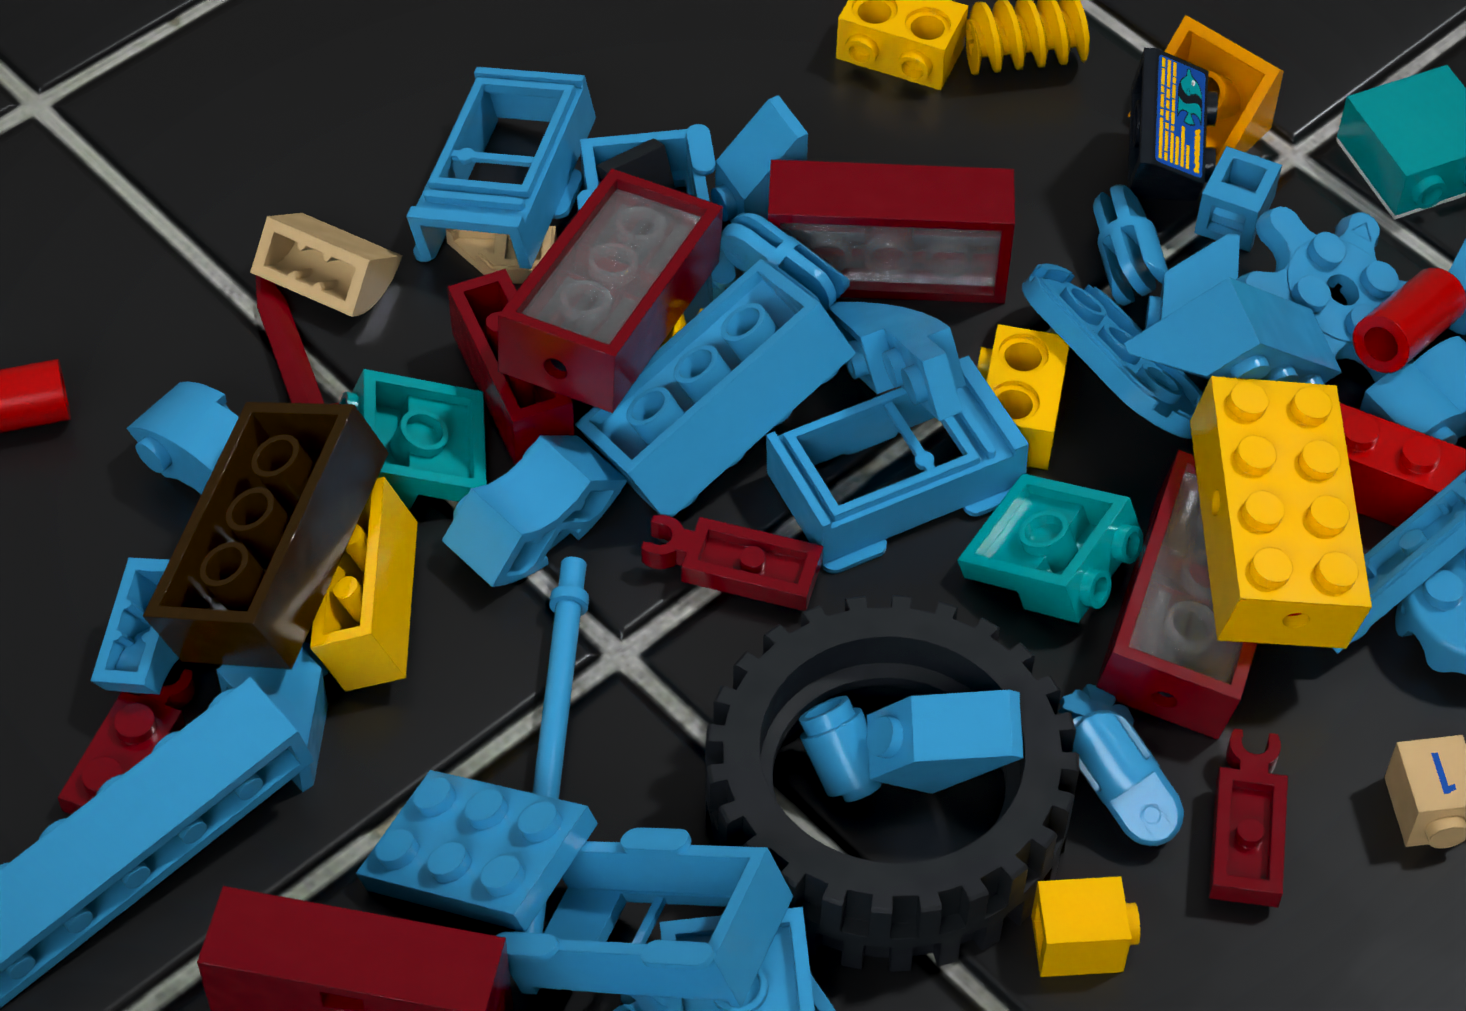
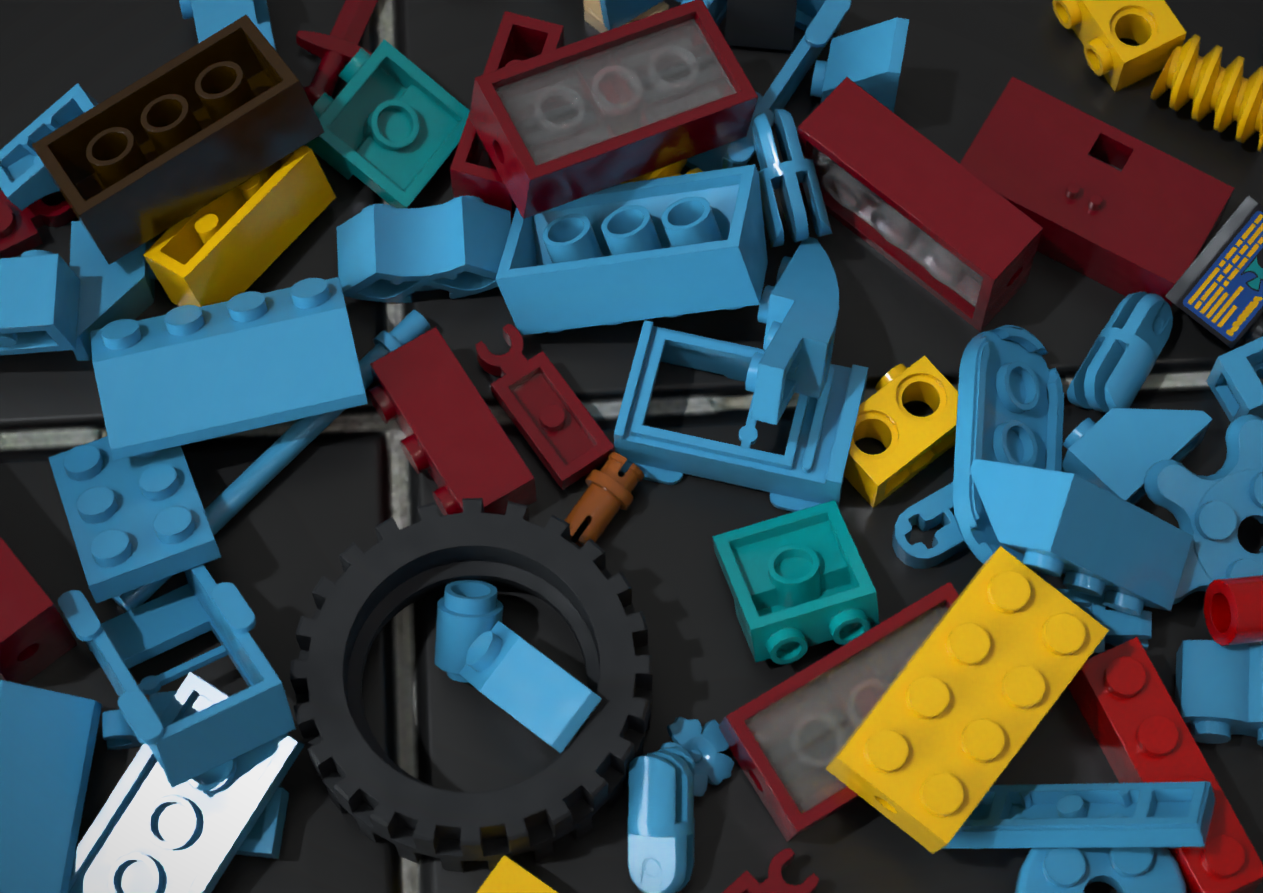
camera: 40 degrees right, 15 degrees up
none -> dark azure slope [90,277,368,460]
none -> dark red brick [368,327,537,515]
none -> dark orange pin [564,452,645,548]
none -> dark azure beam [892,482,968,569]
none -> dark red brick [960,76,1235,308]

